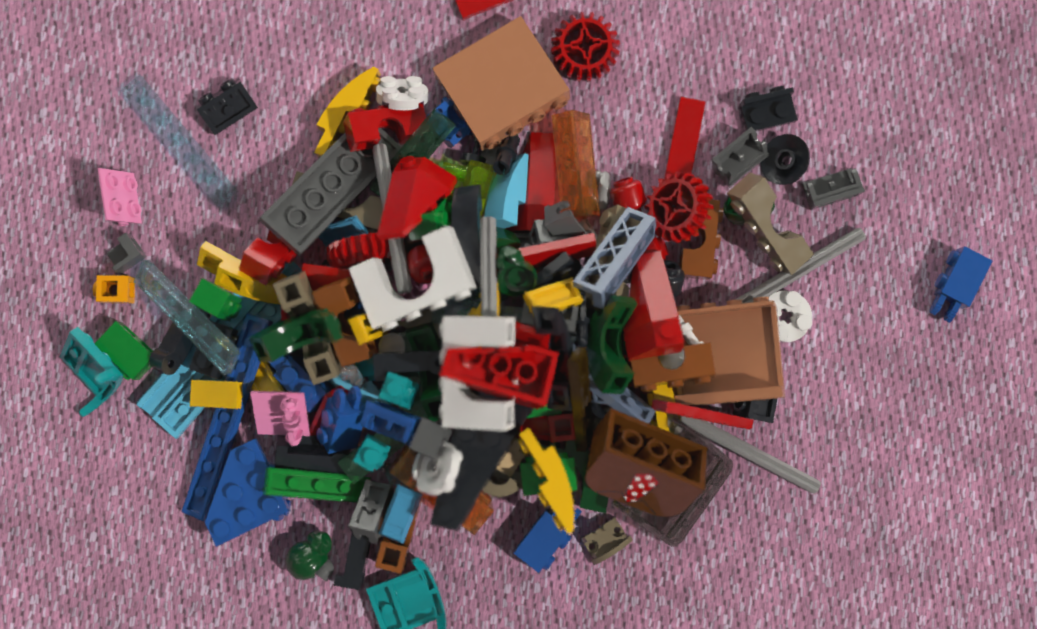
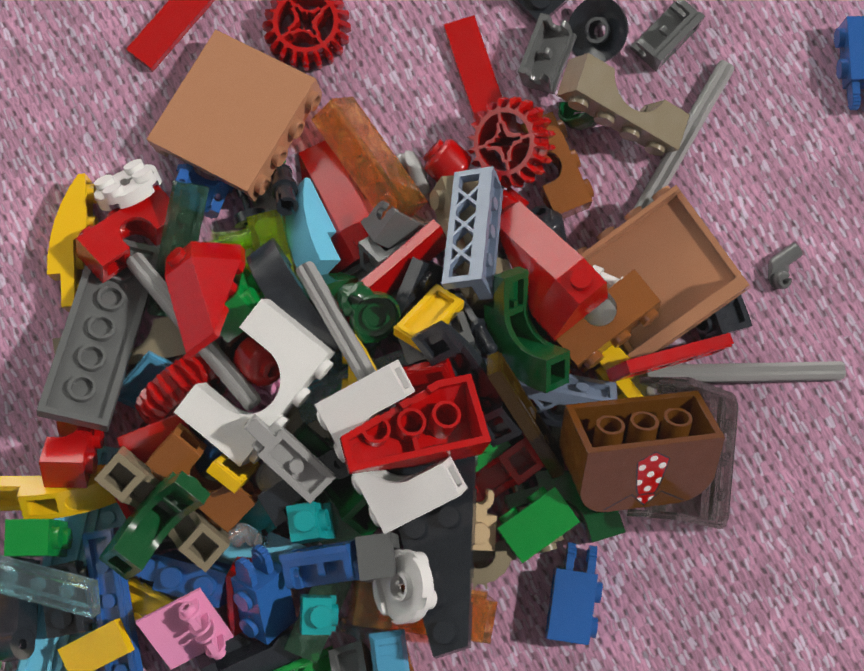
camera: 30 degrees left, 5 degrees down
yellow slope [518,428,574,535] -> none
dark tan piece [581,516,633,565] -> none
white plate [768,290,812,343] -> none
none -> light grey hinge [245,414,336,504]
none -> dark grey arm [768,242,803,289]

